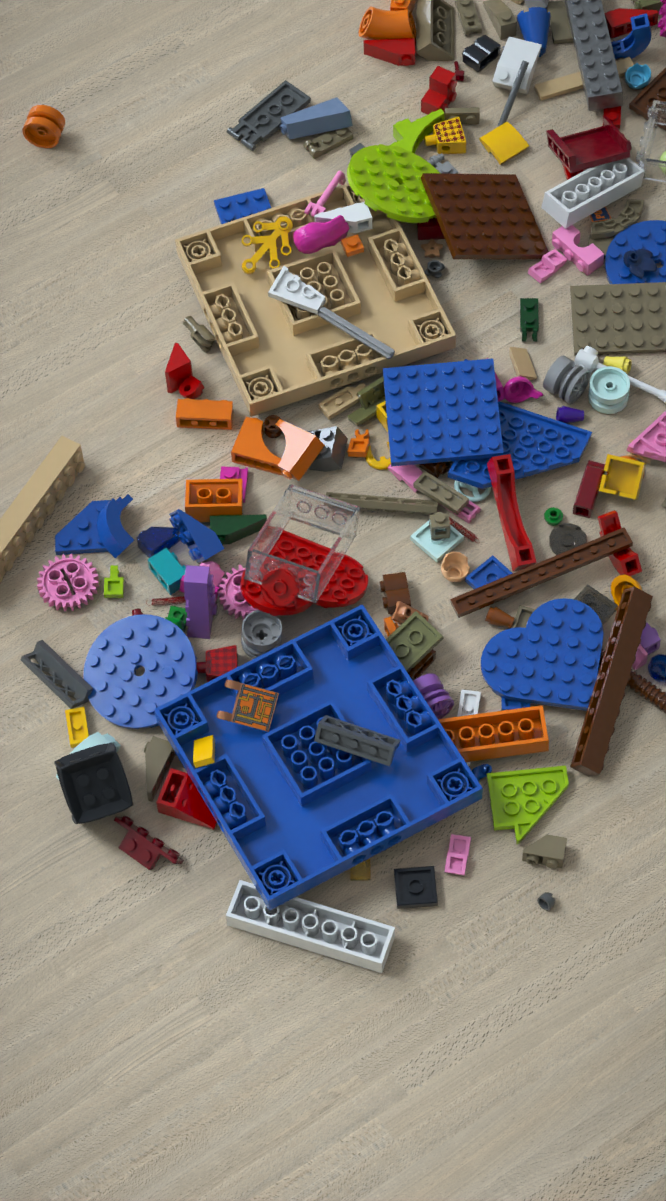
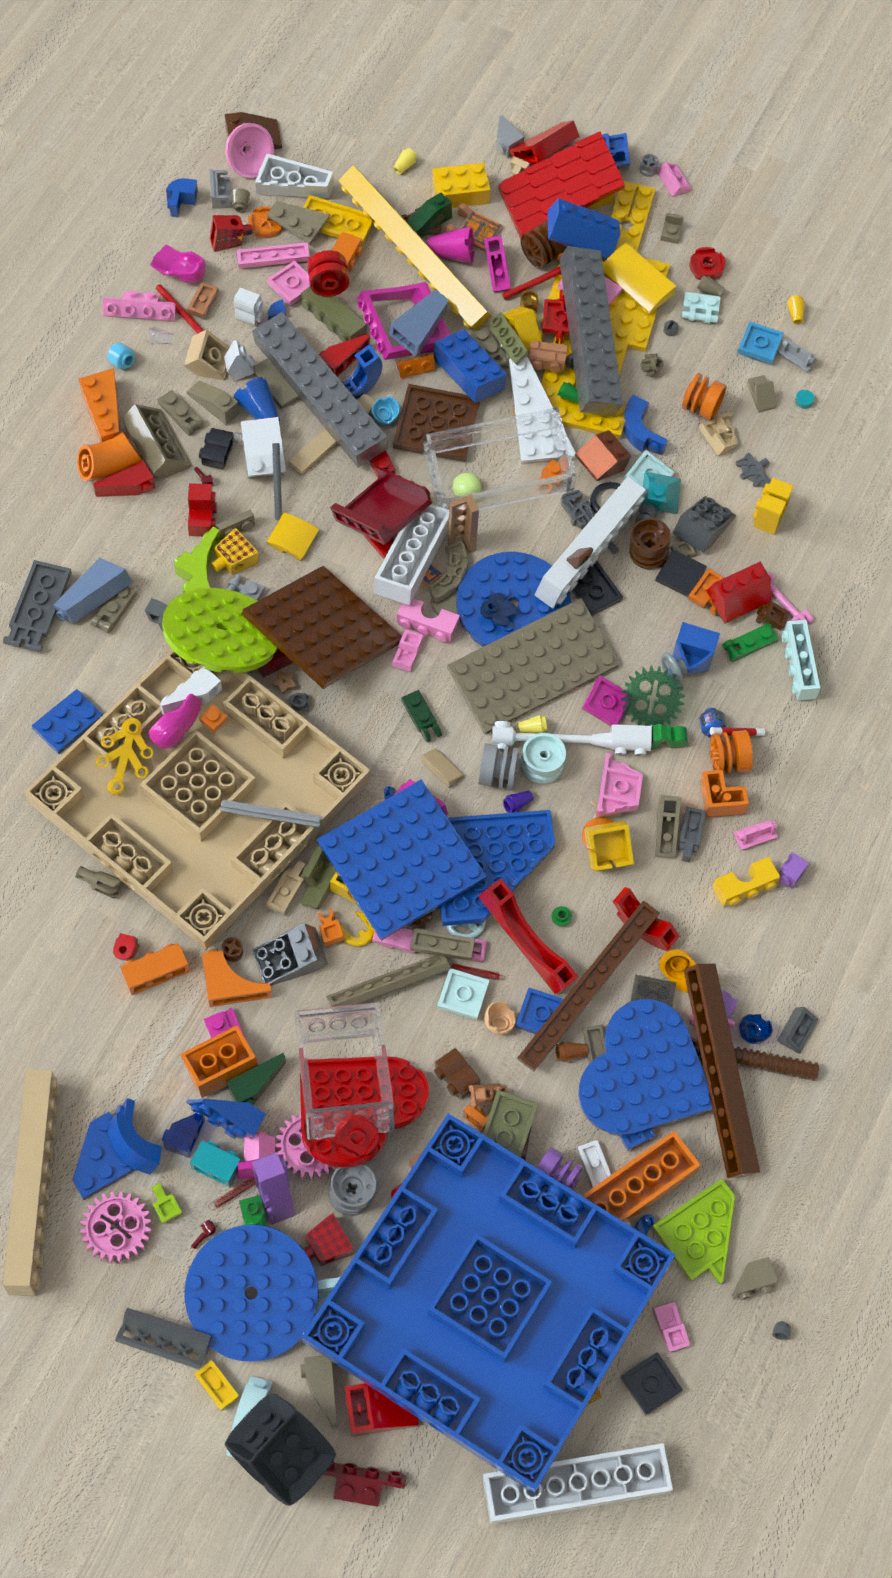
camera: 35 degrees left, 5 degrees up
red slope [165,343,193,393] -> none
yellow tile [193,735,215,768] -> none
flag [217,680,279,732] -> none
white wing [268,266,325,315] -> none
arch [275,419,325,481] -> none
bright pink hinge [304,171,346,217] -> none
dark grey fence [314,715,401,766] -> none
dark tan brick [429,512,450,540] -> none
dark pink hat [503,376,543,403] -> none
clear smoke tile [549,523,587,555] -> none
dark red piece [573,460,605,518] -> none
none -> medium nougat fence [448,495,479,553]

